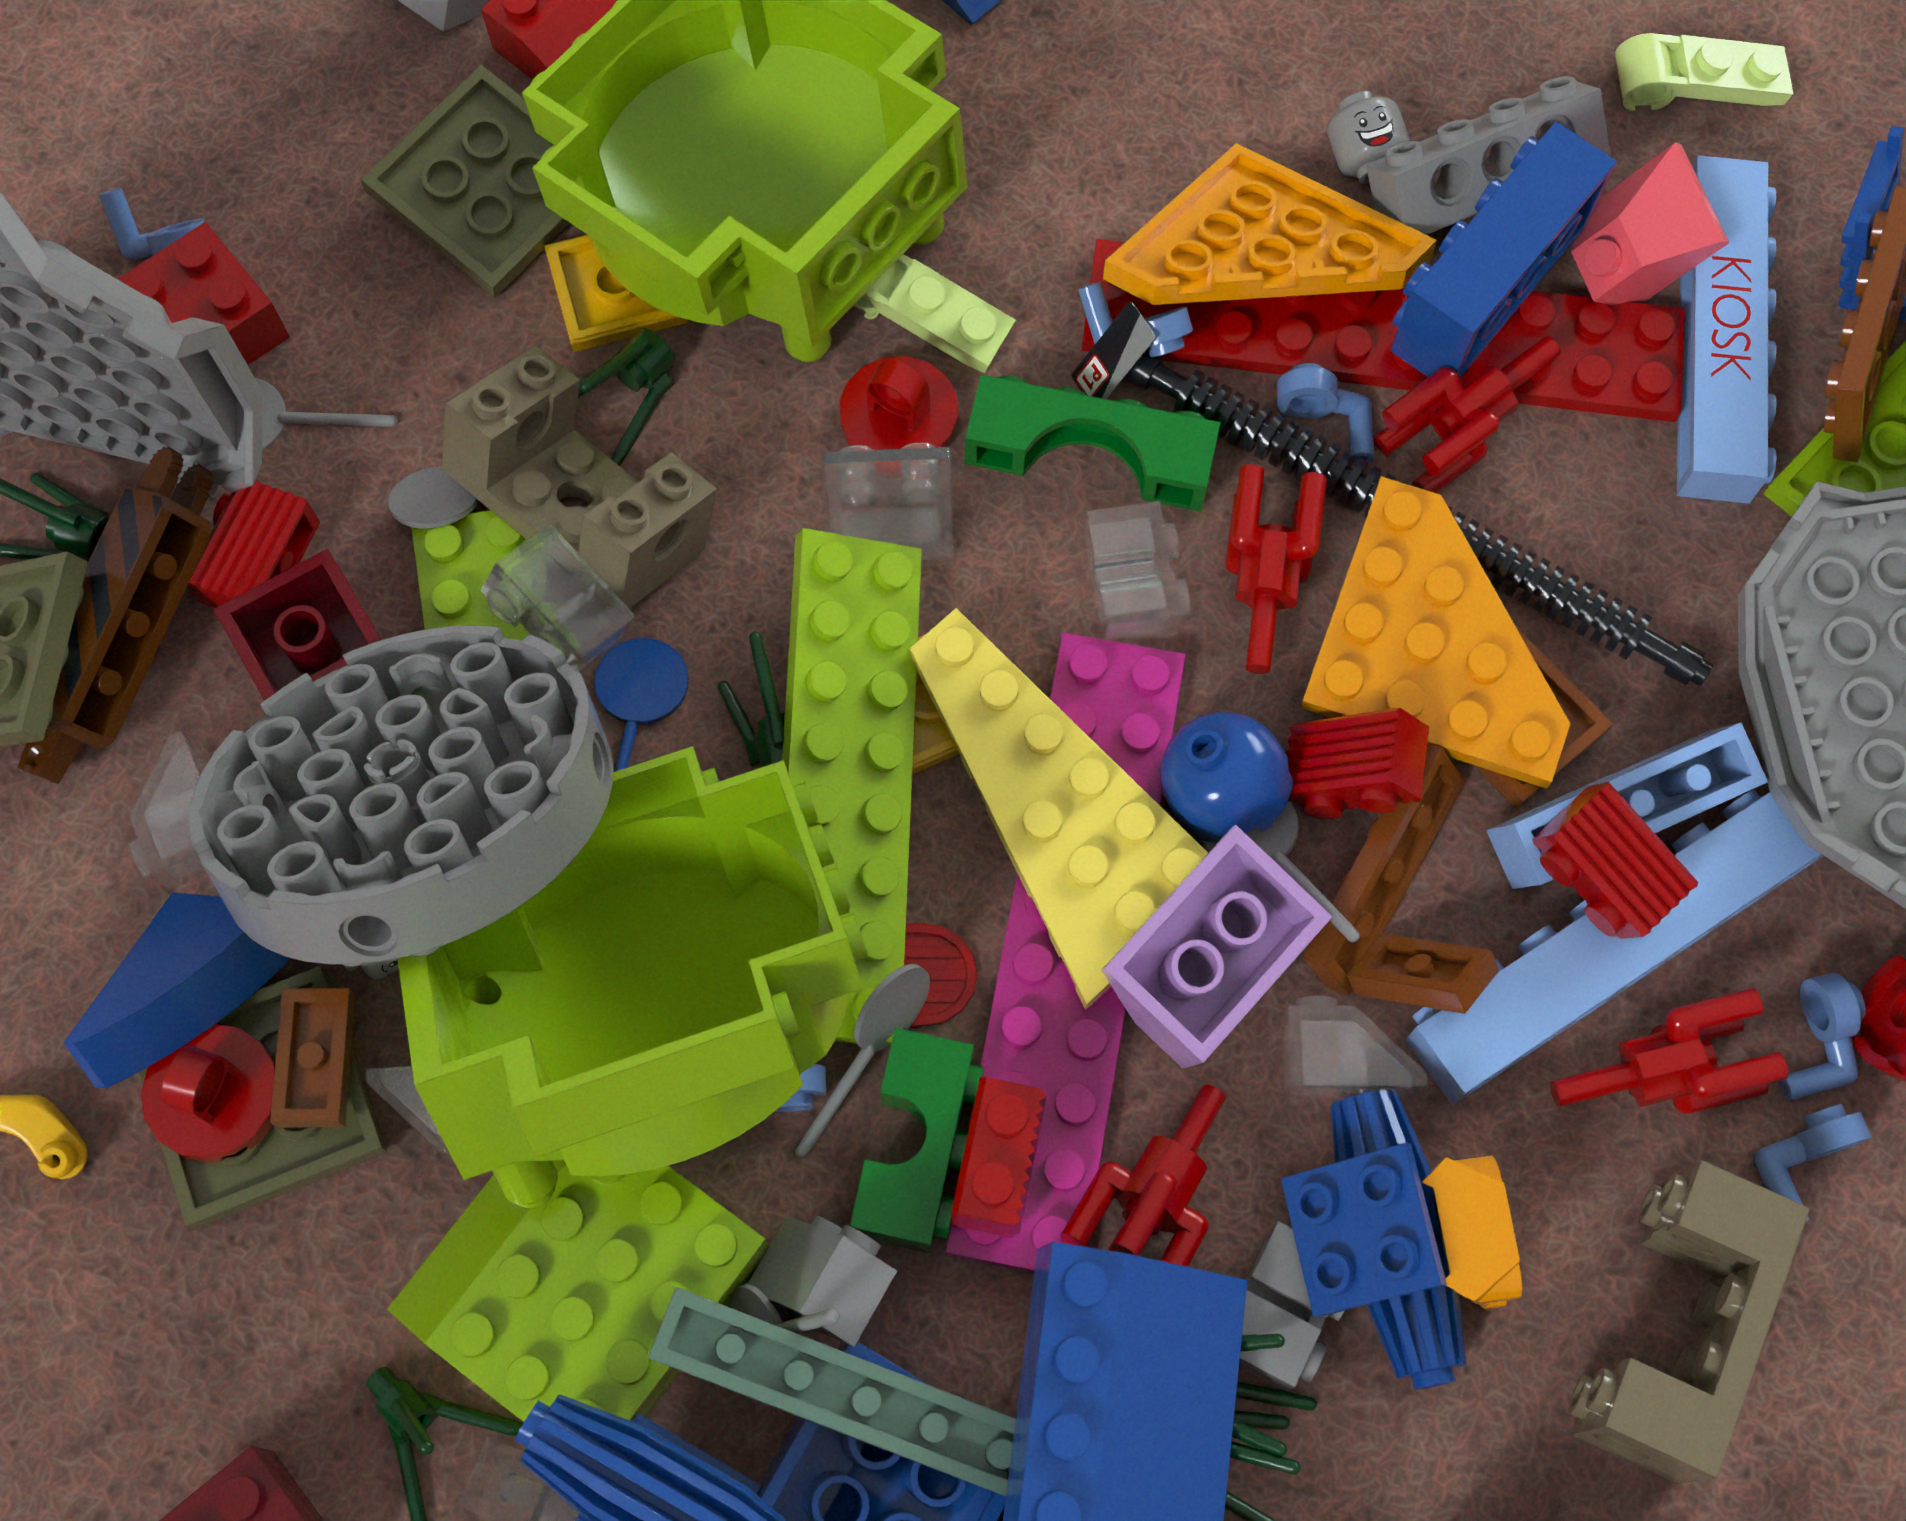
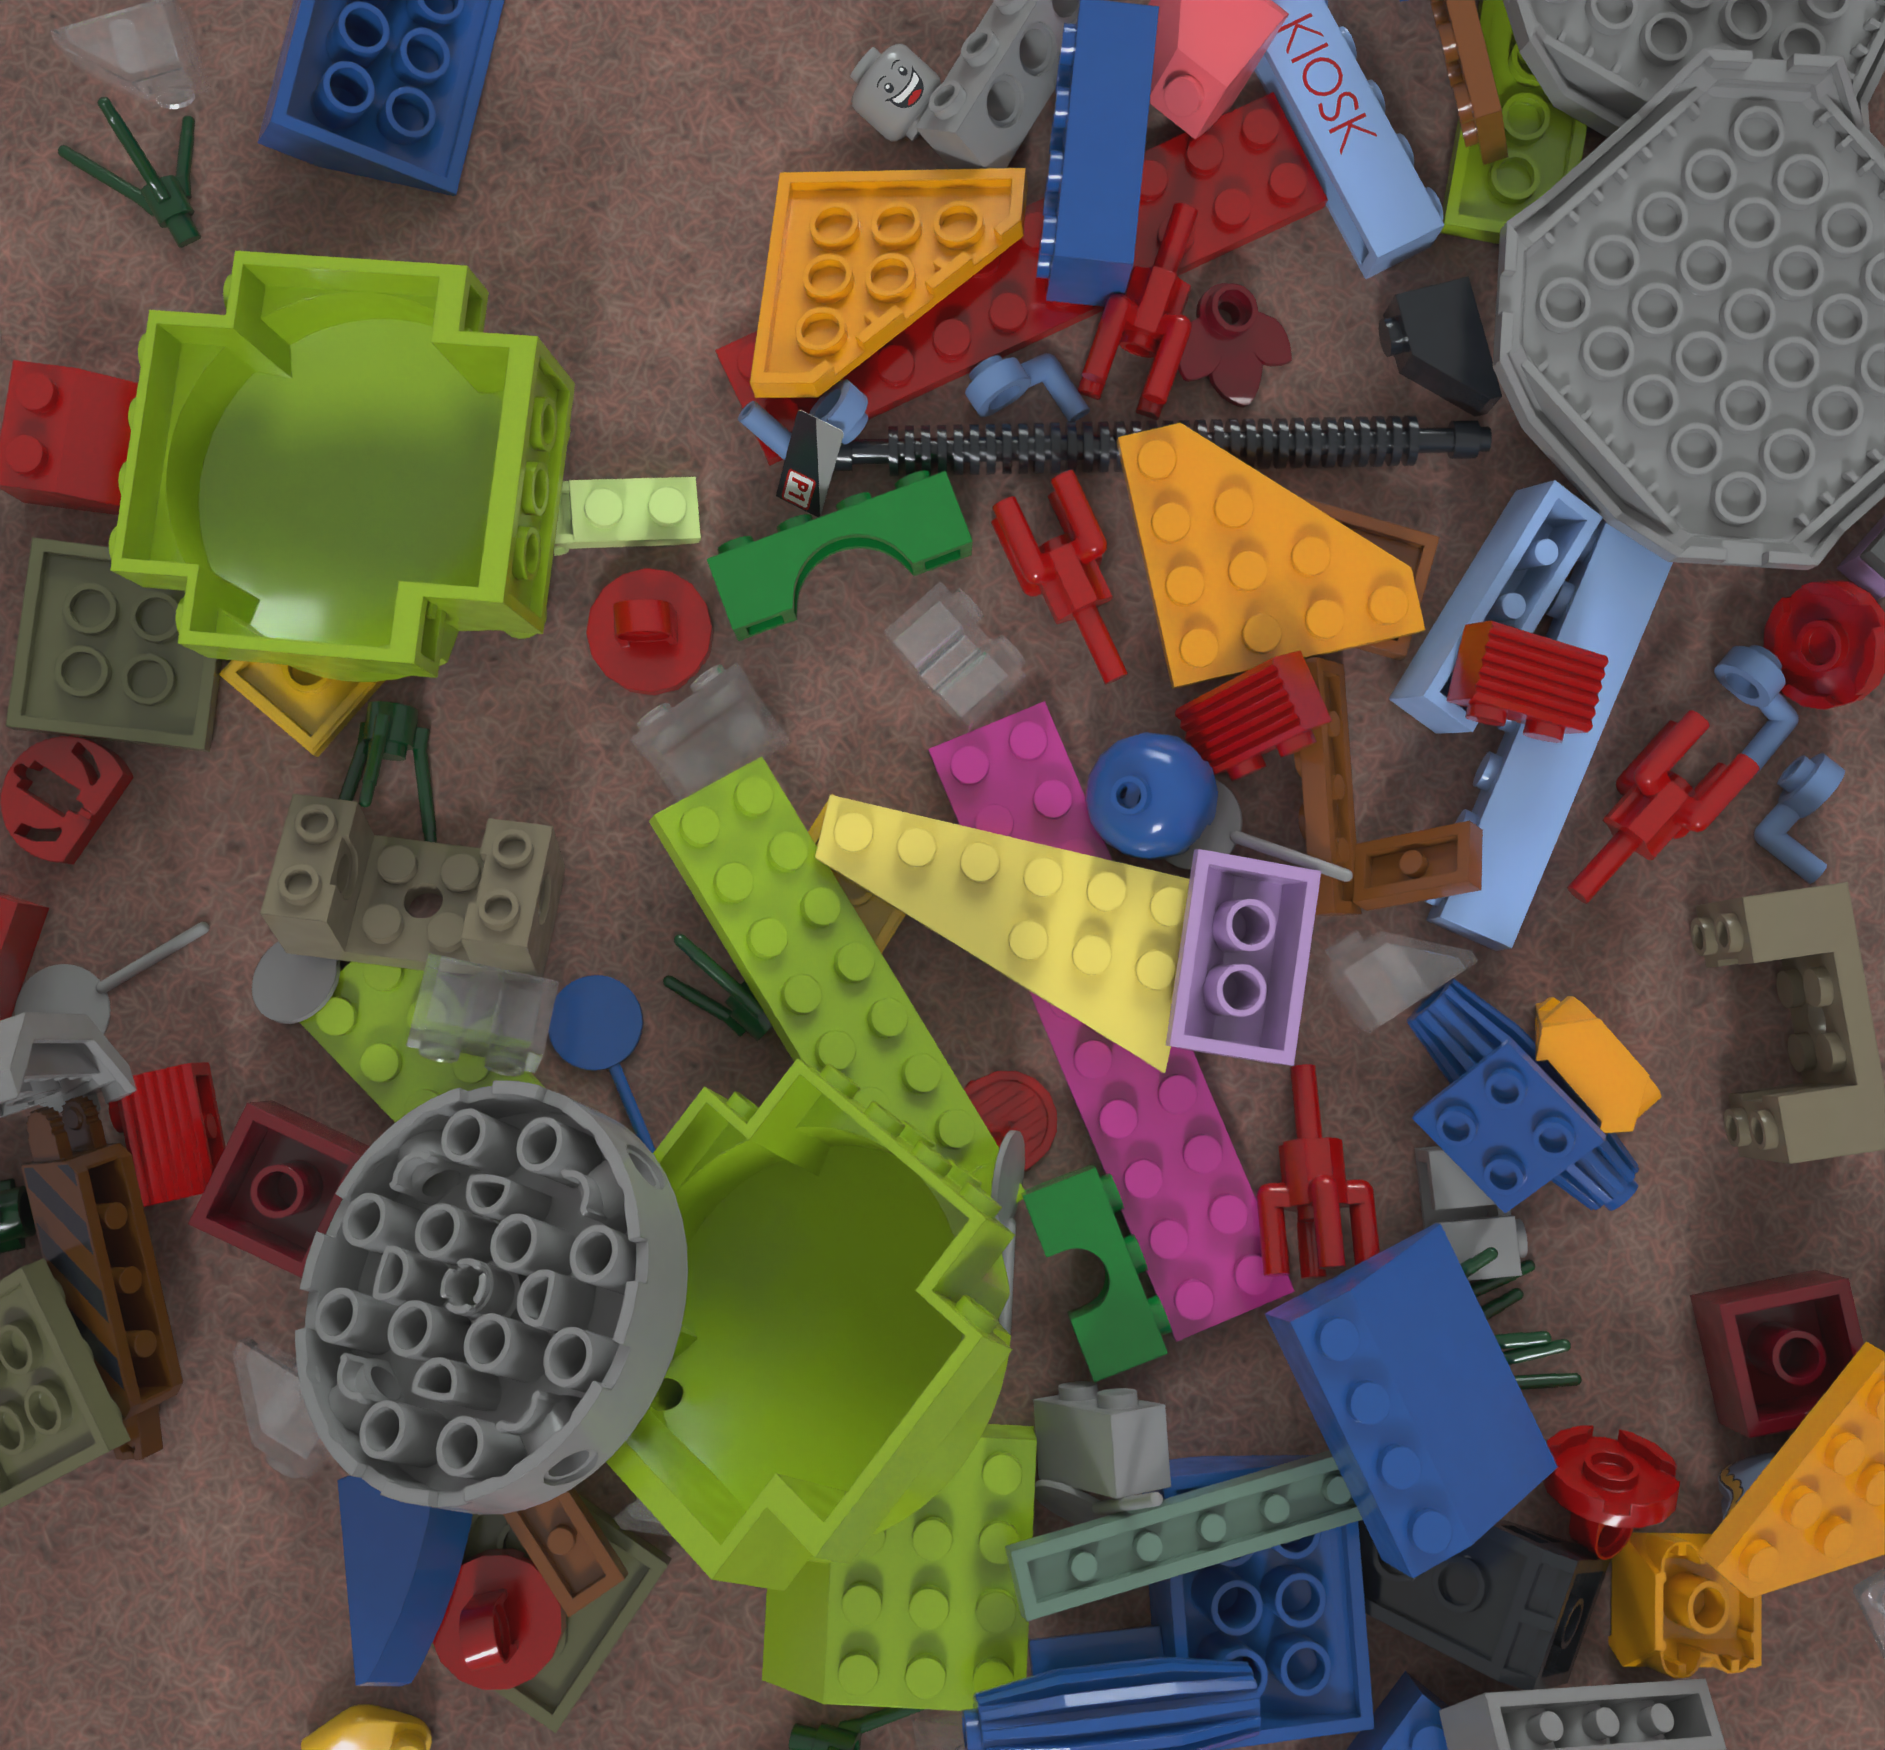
camera: 35 degrees left, 15 degrees up
red brick [951,1077,1047,1238] -> none
none -> red piece [1,736,134,865]
none -> dark red plate [1178,283,1292,408]
none -> black slope [1378,276,1502,417]

